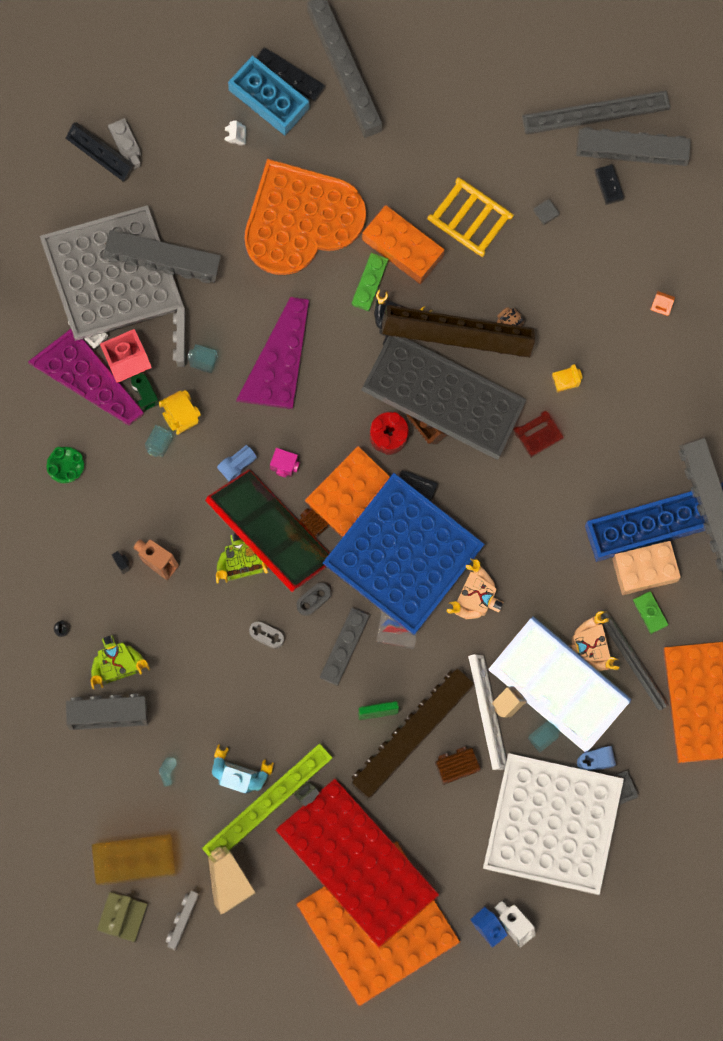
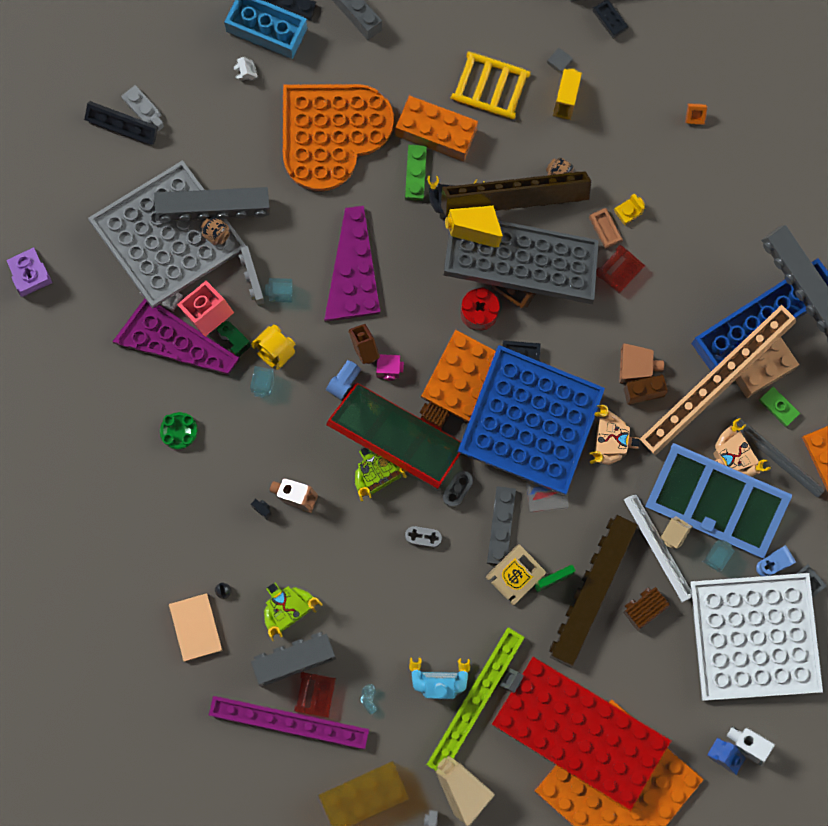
camera: 15 degrees left, 0 degrees up
none -> light nougat tile [169,593,223,662]
none -> medium nougat head [201,217,230,245]
none -> magenta plate [209,696,369,749]
none -> clear red plate [293,672,336,718]
none -> reddish brown brick [348,324,380,364]
none -> yellow slope [445,206,503,248]
none -> tan container [486,544,547,605]
none -> yellow slope [553,69,582,120]
none -> nougat tile [589,208,622,249]
none -> nougat torso [619,343,664,383]
none -> reddish brown brick [623,374,668,405]
none -> light nougat brick [640,305,796,456]

